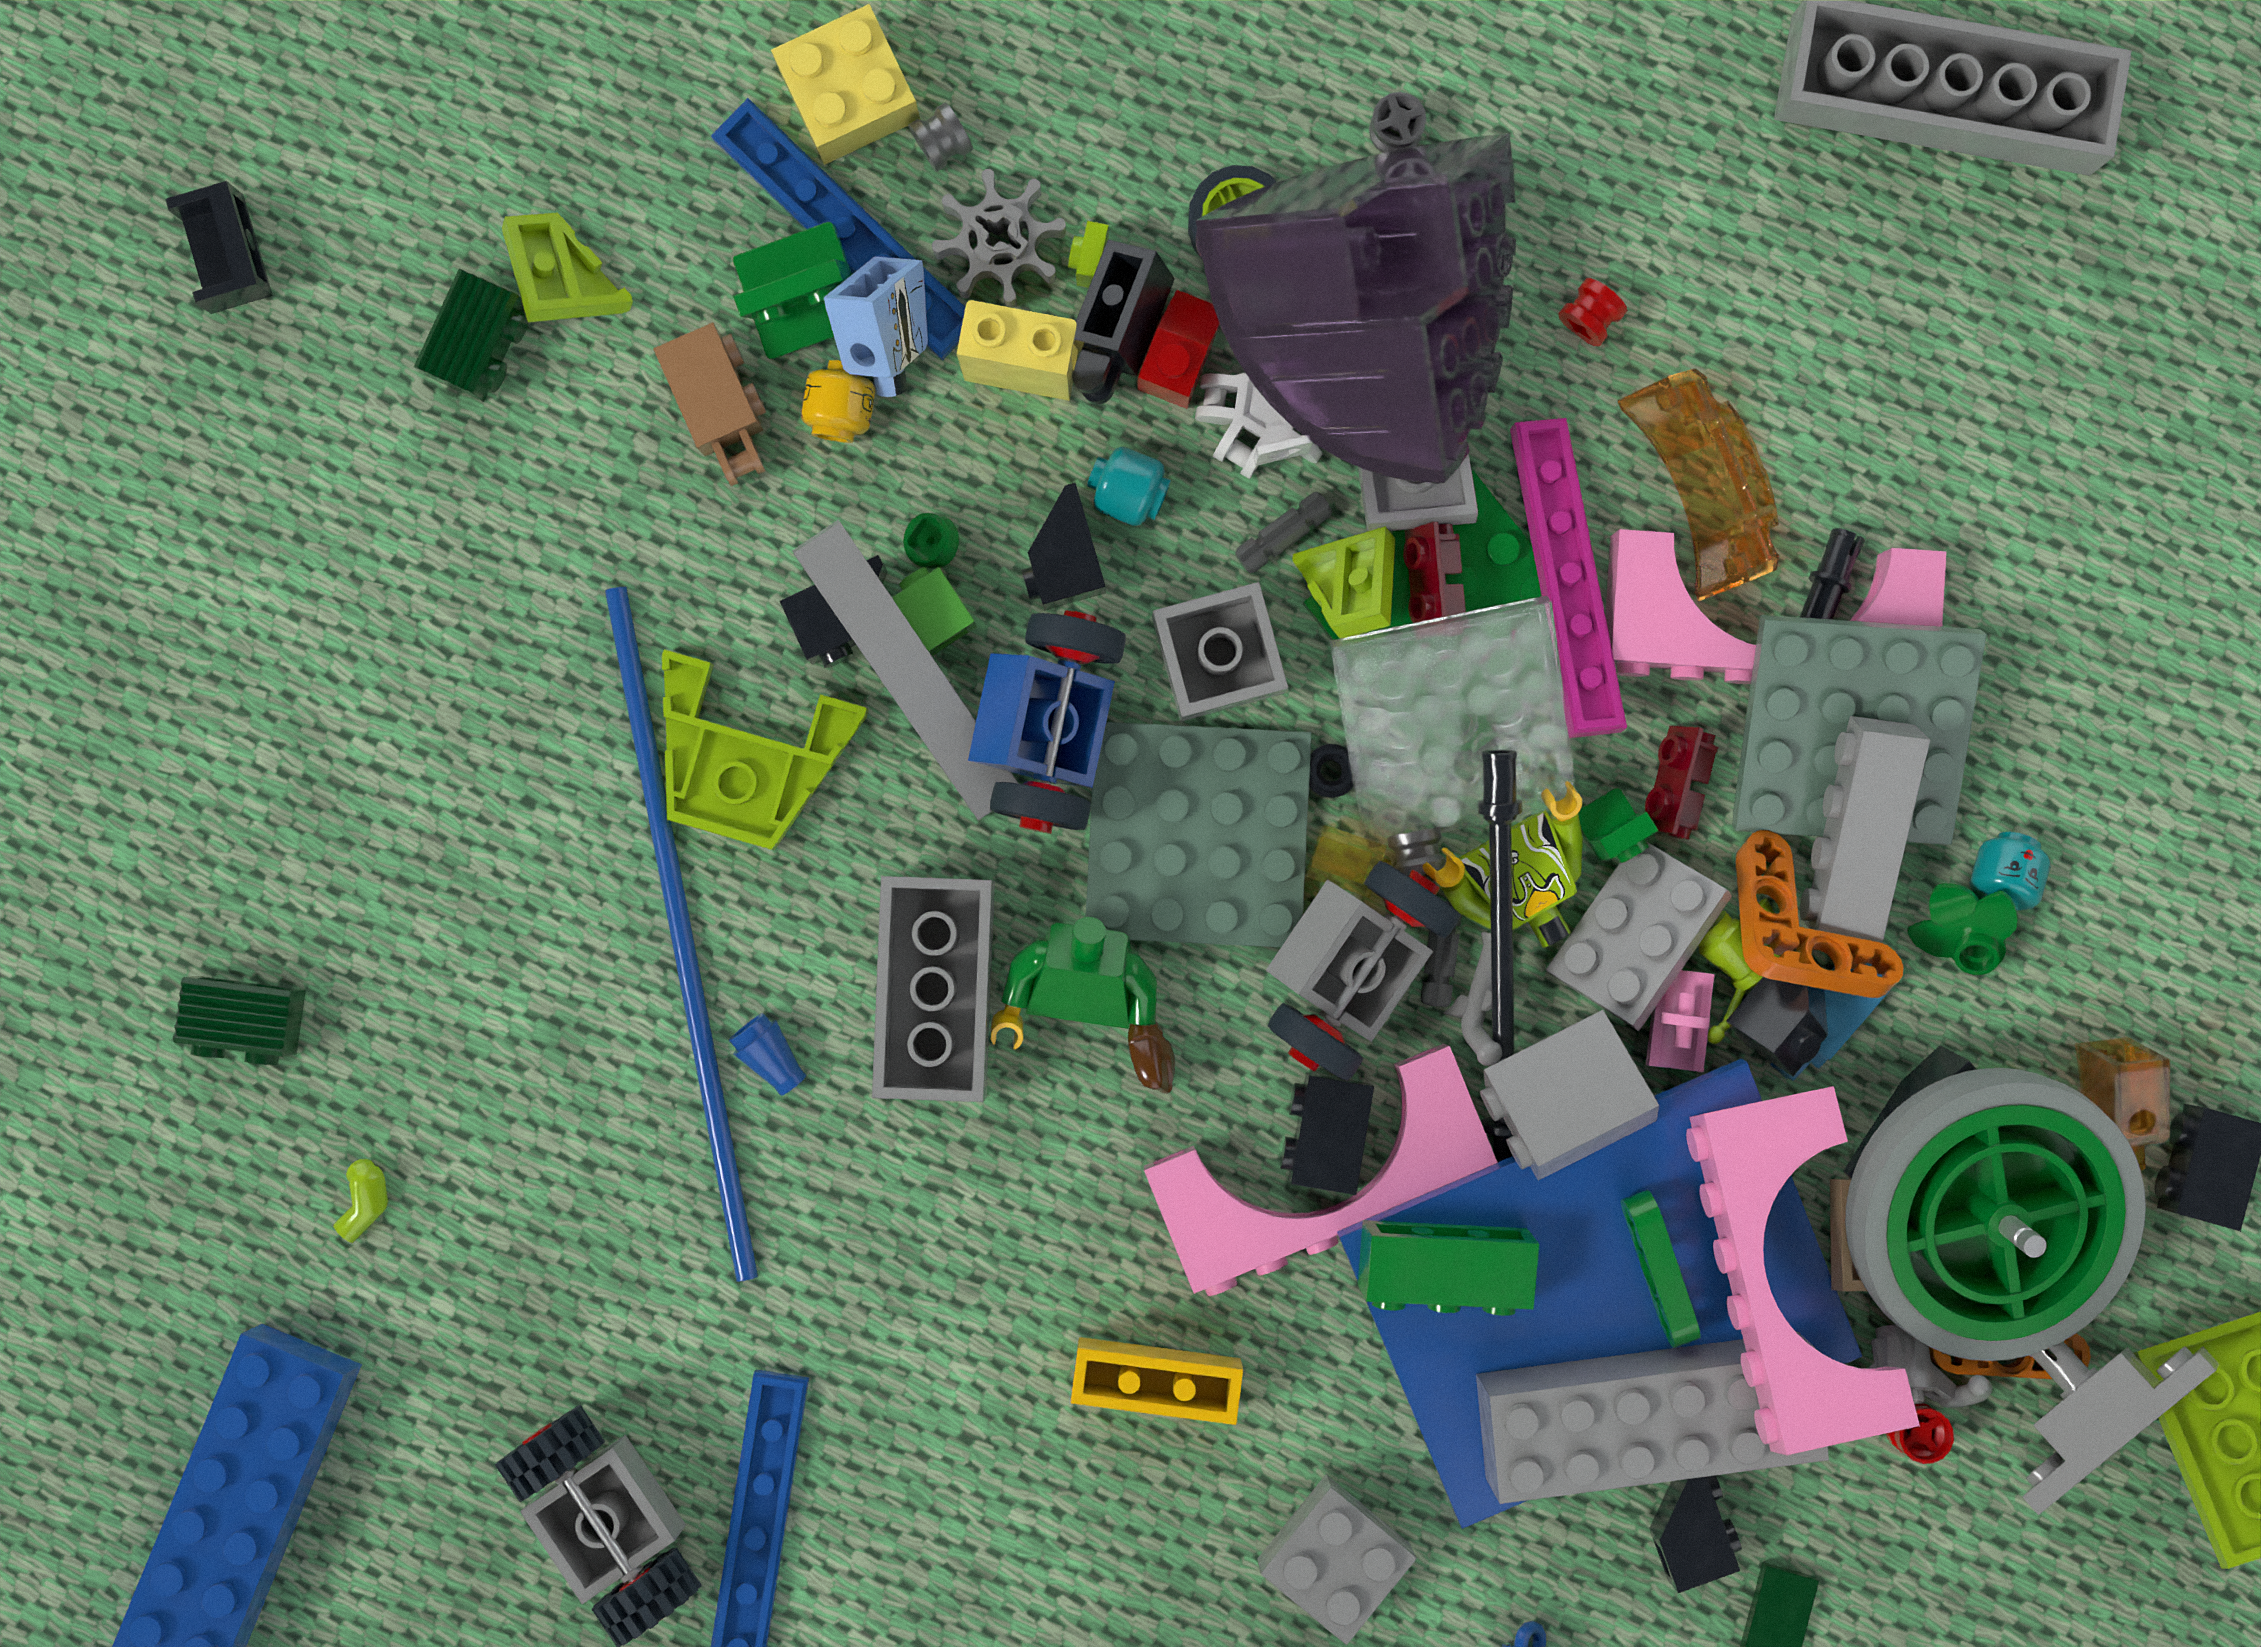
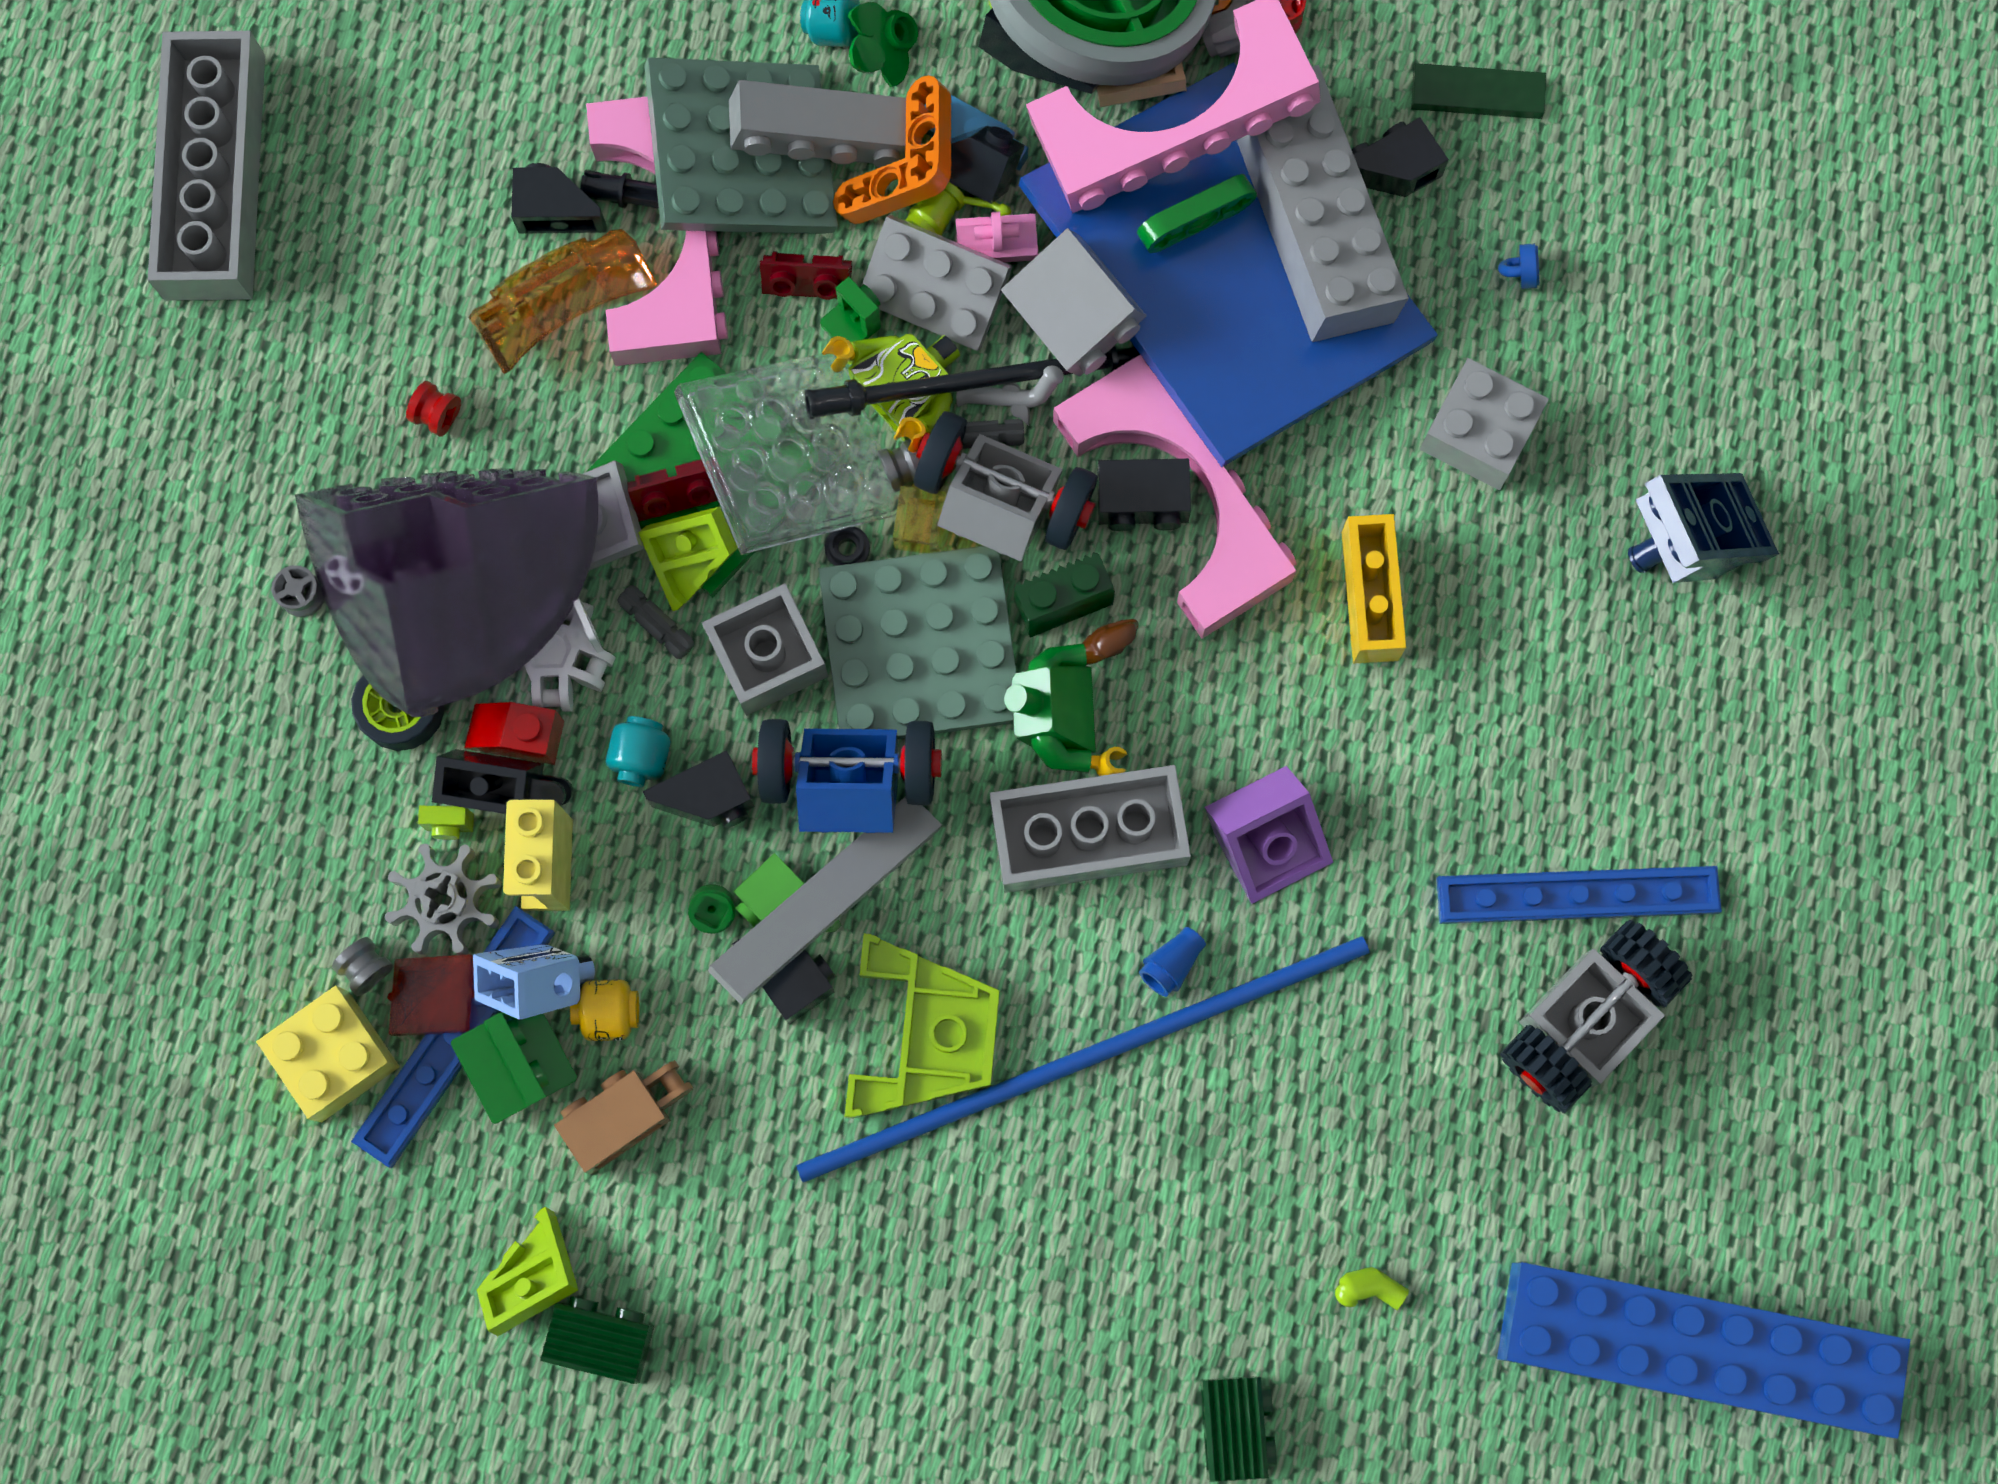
camera: 95 degrees left, 10 degrees down
green brick [1357,1220,1539,1316] -> none
dark pink tile [1510,418,1627,738] -> none
none -> clear red piece [387,954,475,1036]
none -> black slope [511,163,607,234]
none -> dark green brick [1014,552,1115,638]
none -> medium lavender slope [1204,766,1333,904]

